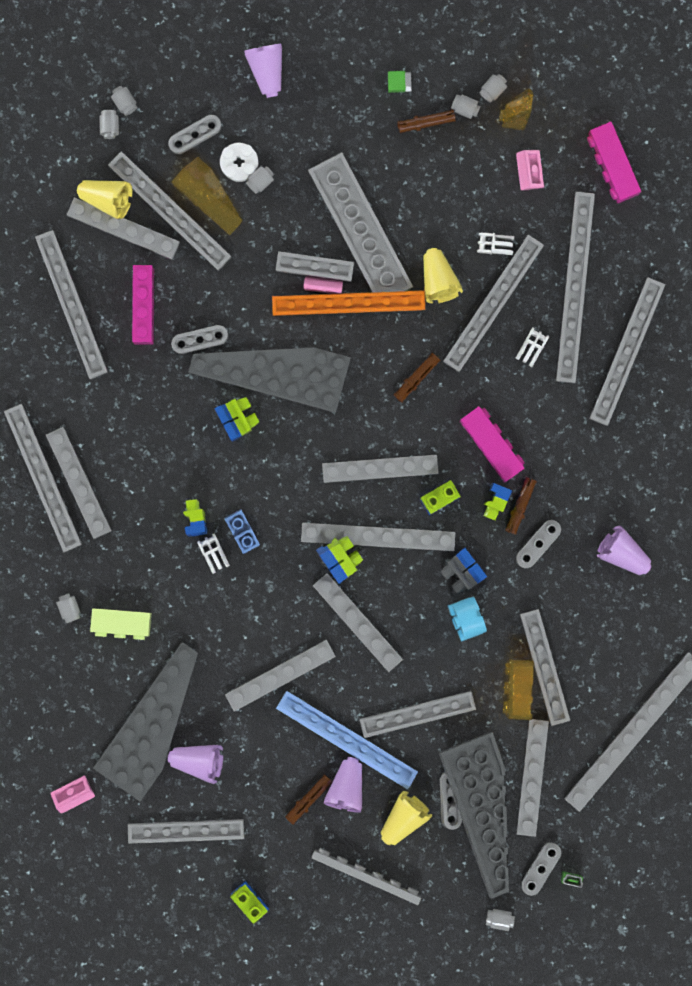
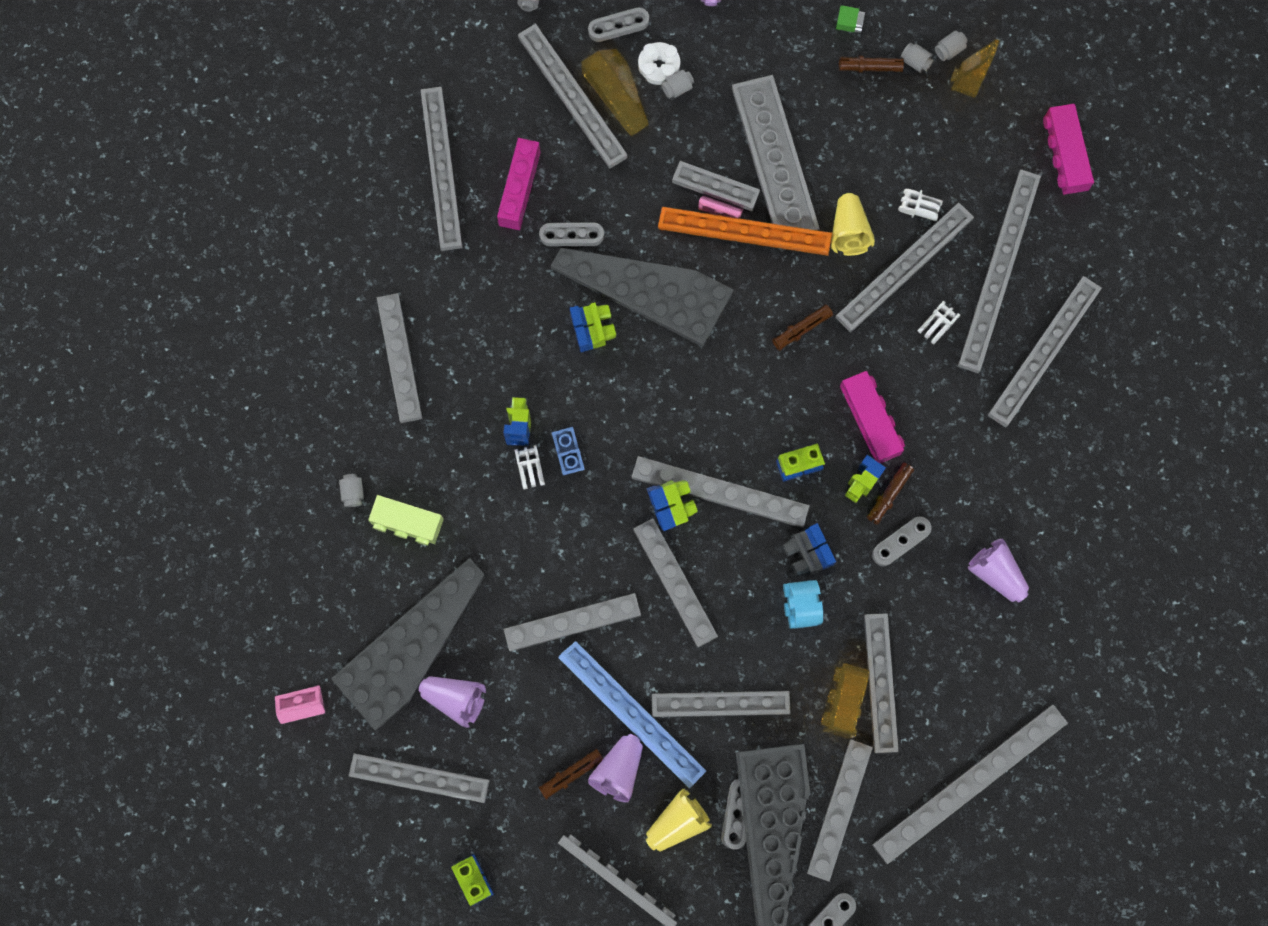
camera: 15 degrees right, 10 degrees down
light grey plate [4,404,82,552] -> none
light grey plate [67,197,180,260] -> none
light yellow cone [77,180,133,219] -> none
light grey plate [322,455,438,483] -> none
bright pink slope [516,150,544,190] -> none

